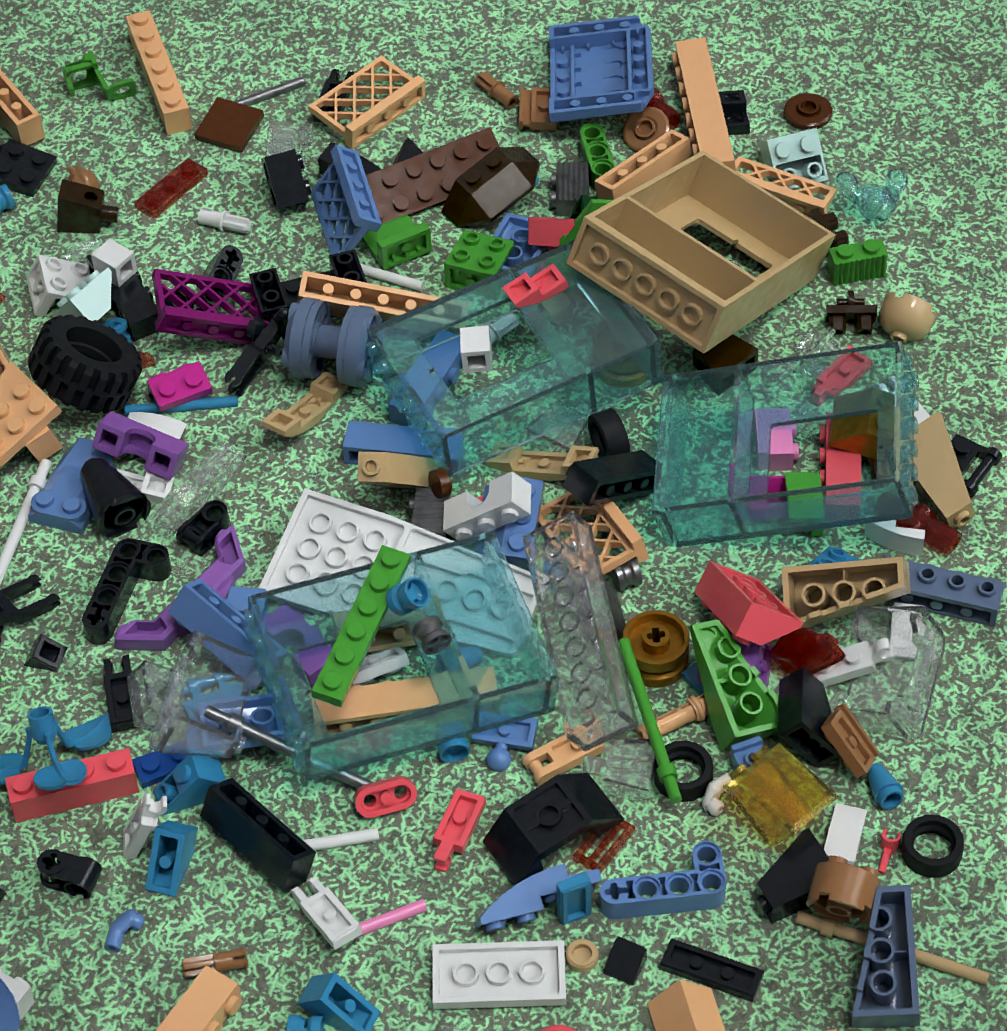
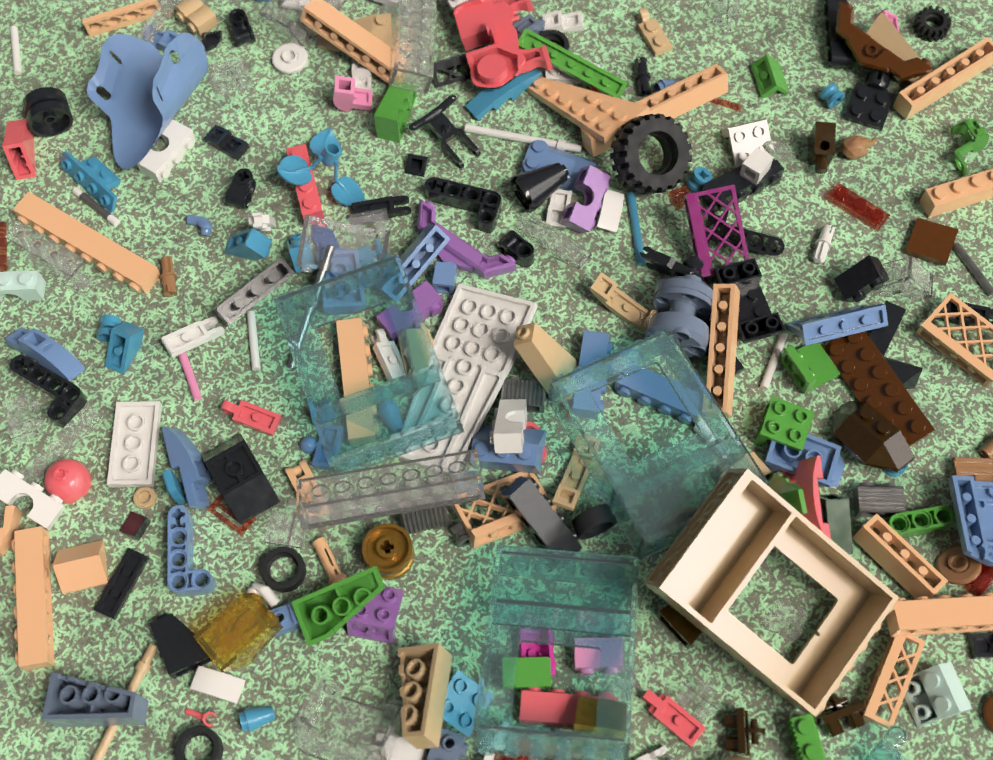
camera: 90 degrees right, 15 degrees up
light aqua slope [52,267,112,321] -> none
dark pink bracket [147,361,213,412] -> none
bright green plate [311,545,411,707] -> none
coral plate [353,776,417,818] -> none
dark azure wheel [386,577,430,616] -> none
flat silver wheel [412,615,452,655] -> none
reddish brown tile [428,468,452,499] -> none
white brick [460,325,493,373] -> none
coral slope [502,263,569,308] -> none
bright green bar [617,638,682,804] -> none
coral slope [694,560,803,646] -> none
clear red slope [769,627,846,675] -> none
black slope [777,667,841,768] -> none
medium nougat brick [806,855,880,924] -> none
white plate [809,638,895,687] -> none
medium nougat plate [821,703,880,778] -> none

